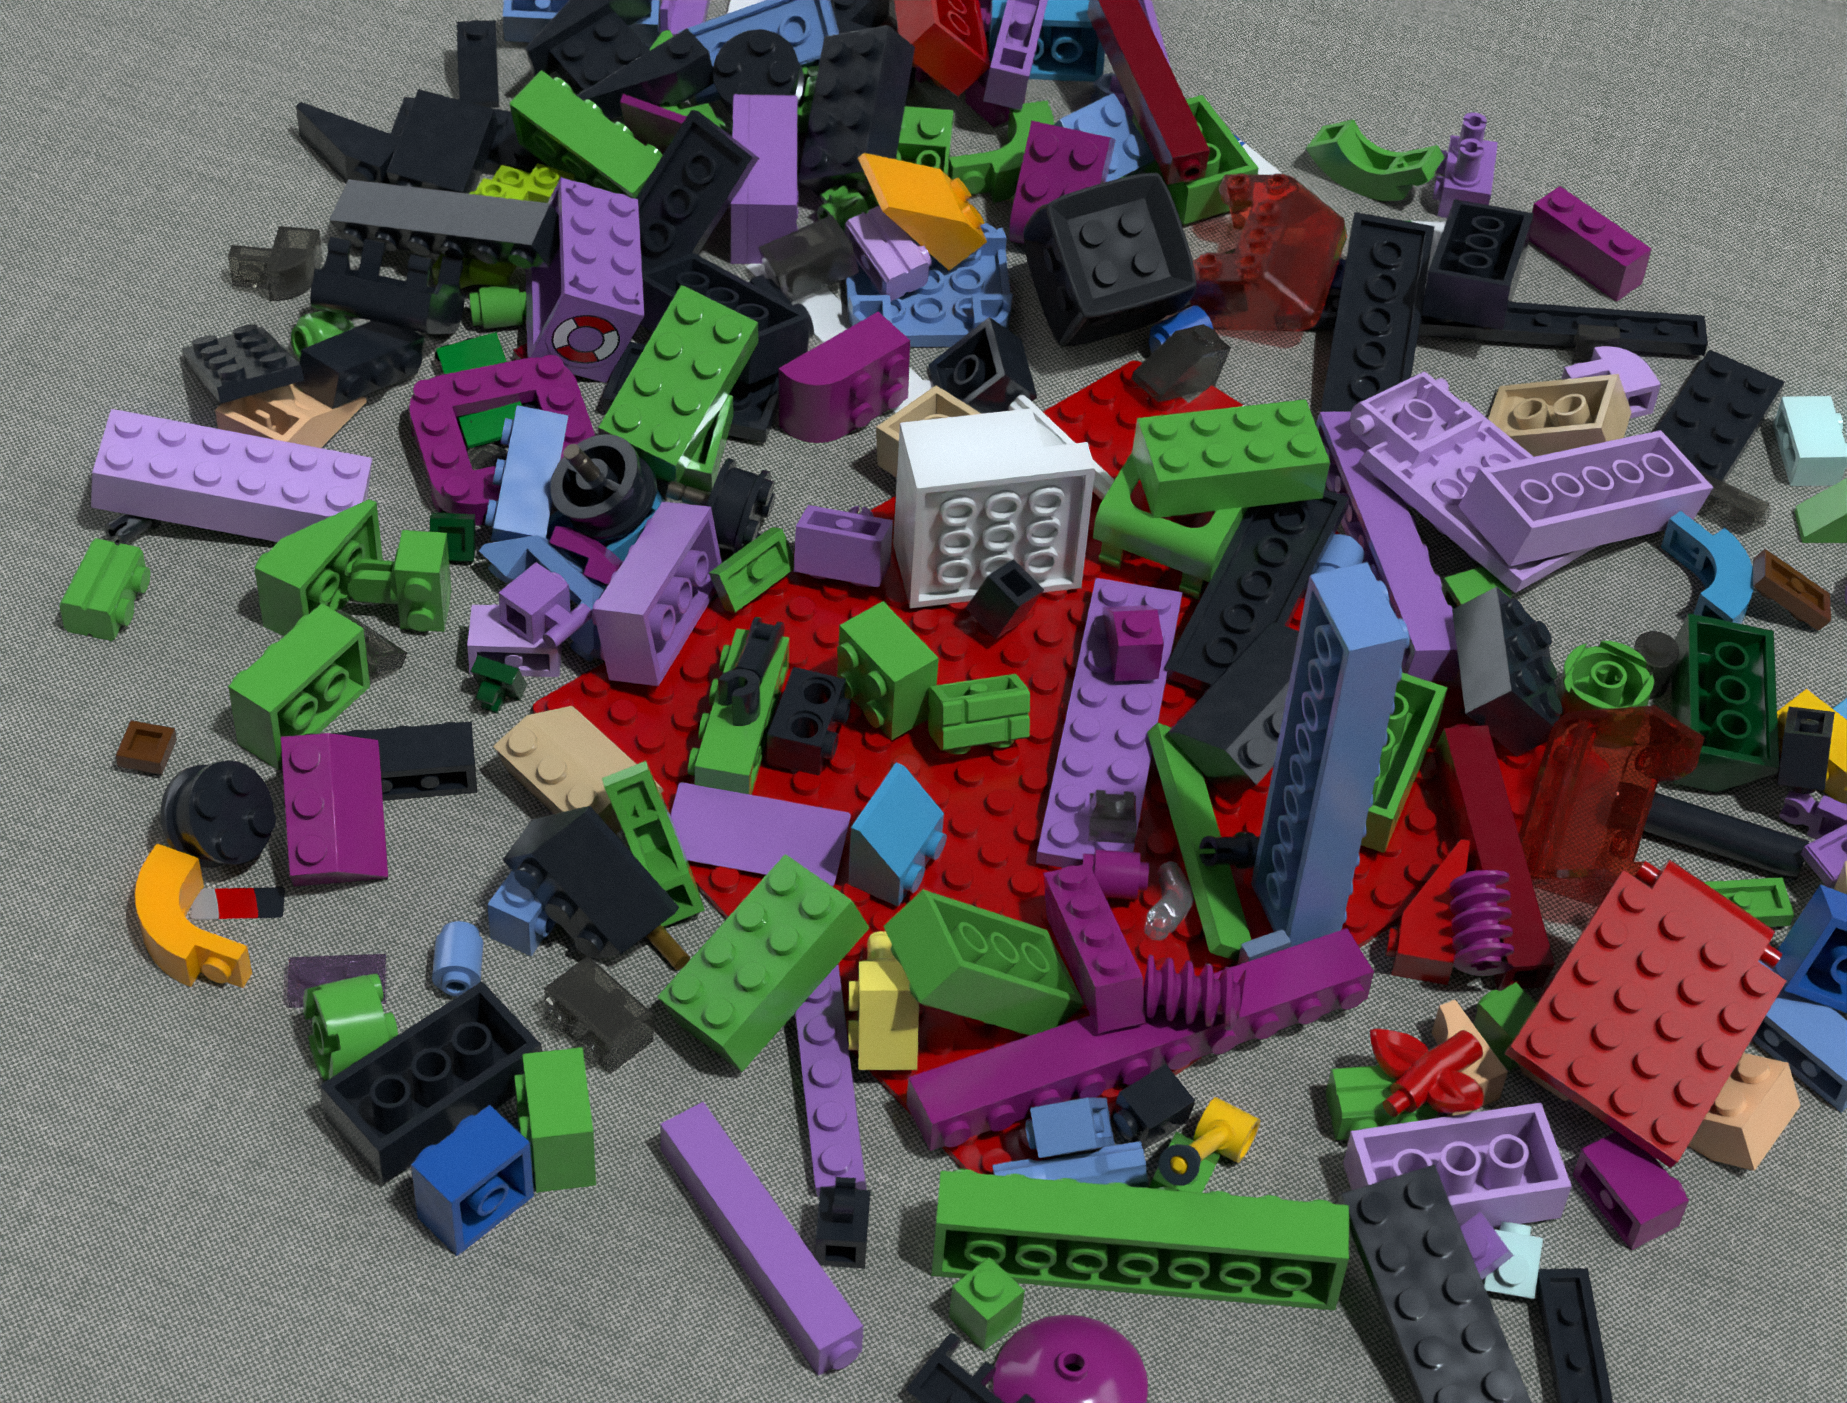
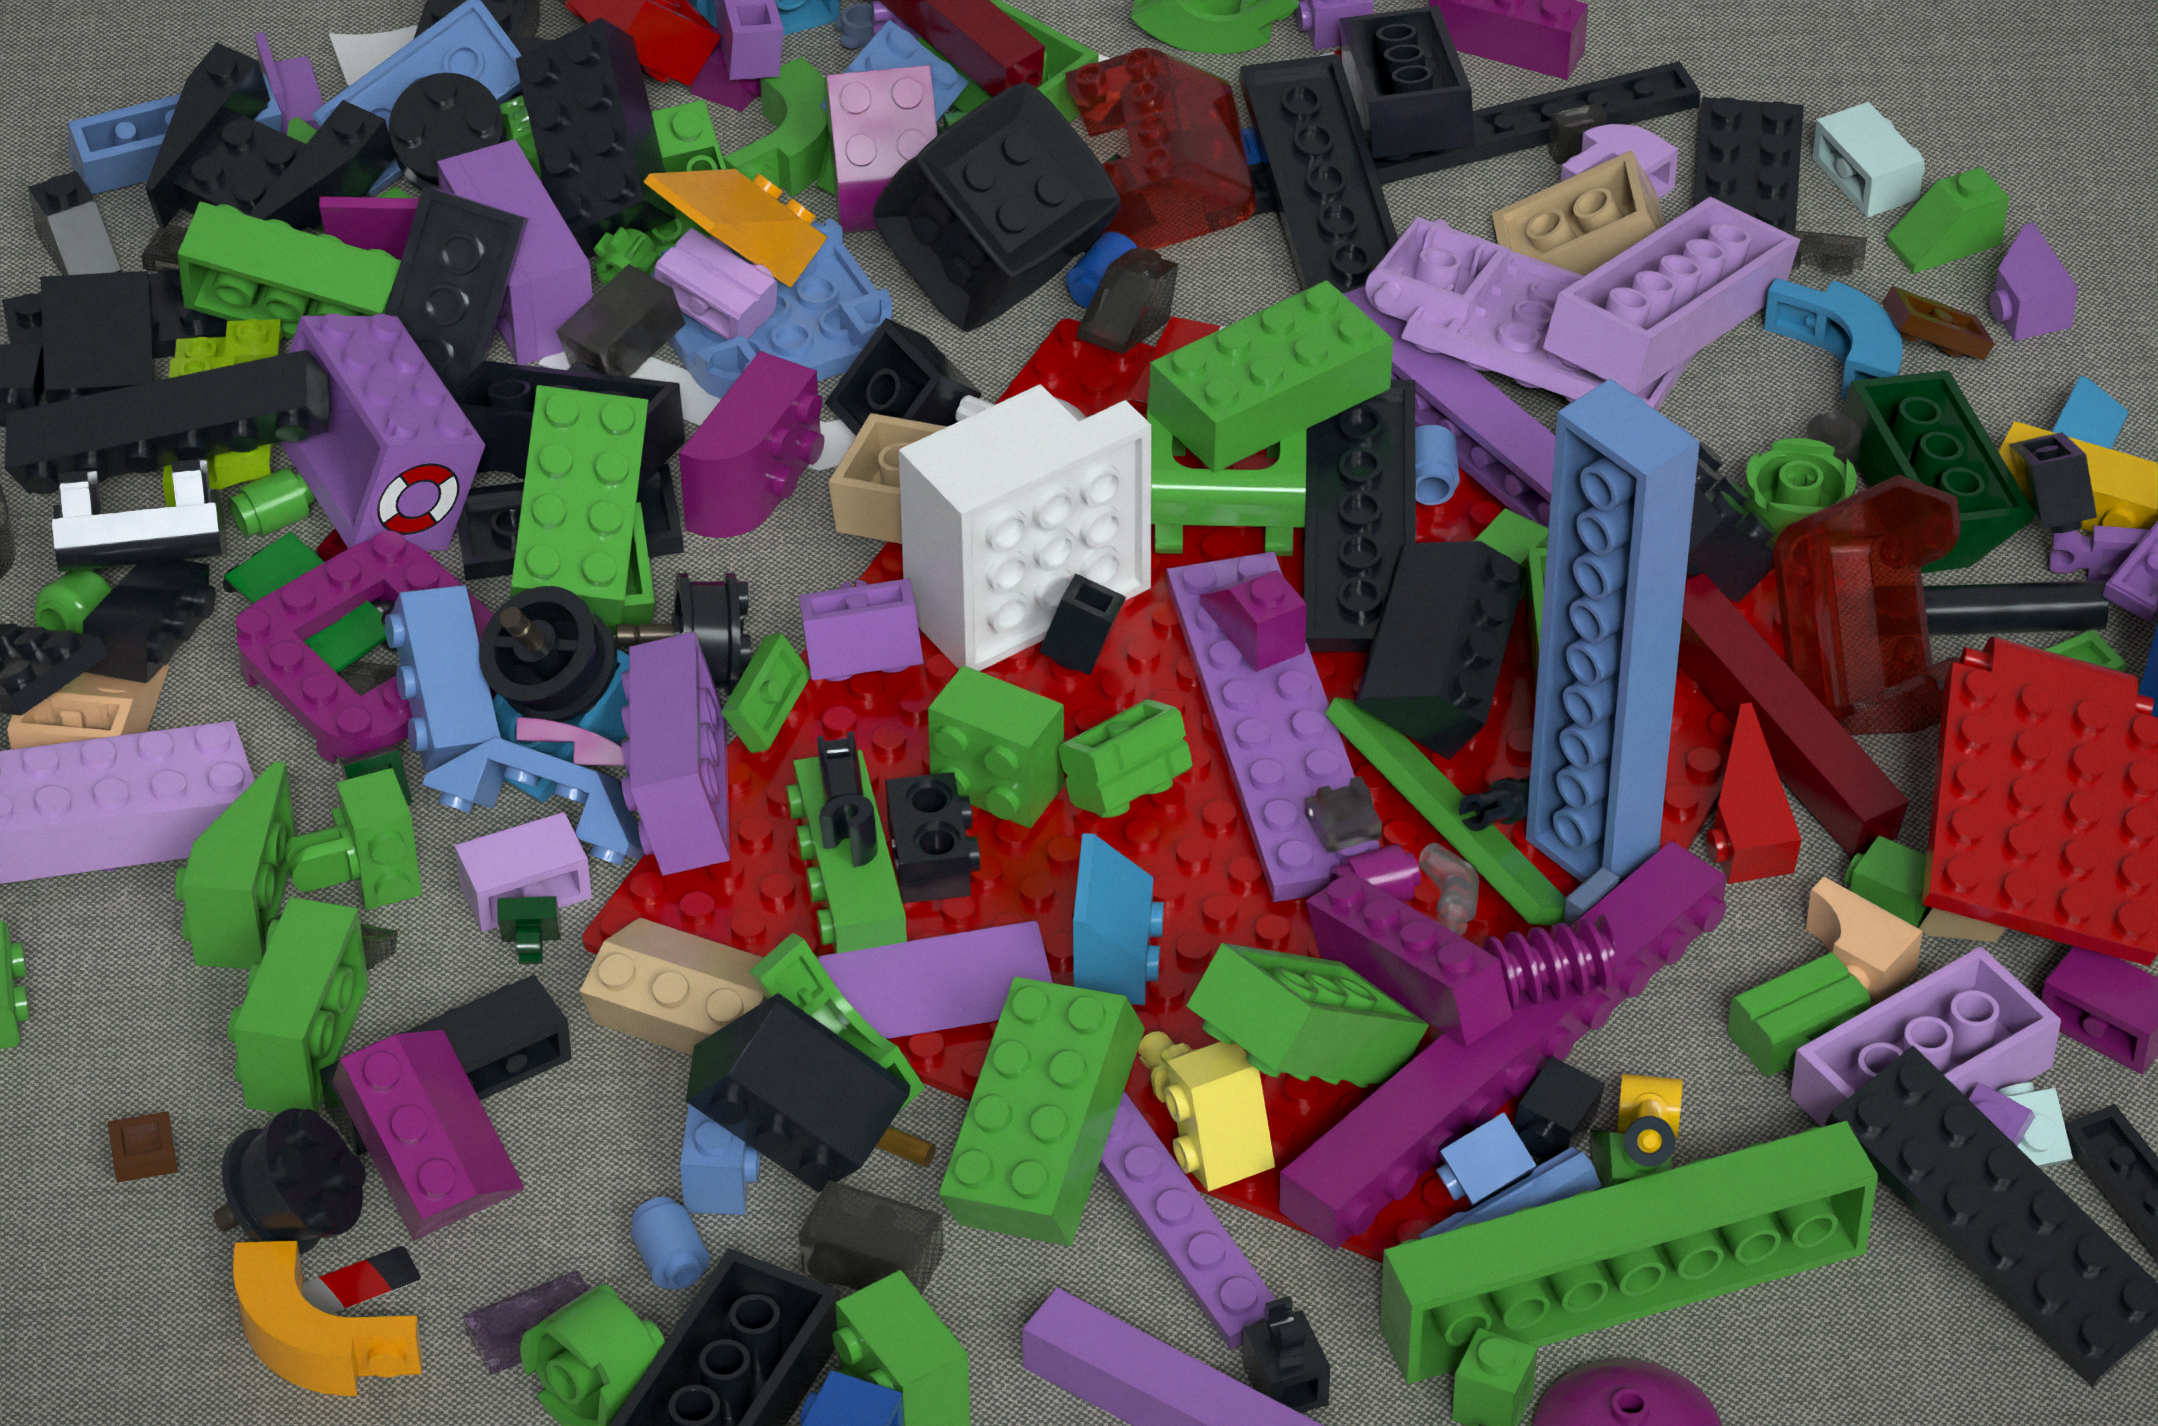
camera: 20 degrees left, 5 degrees down
medium lavender brick [499,562,592,649] -> none
red plant [1370,1028,1484,1117] -> none
magenta piece [1449,870,1514,976] -> none

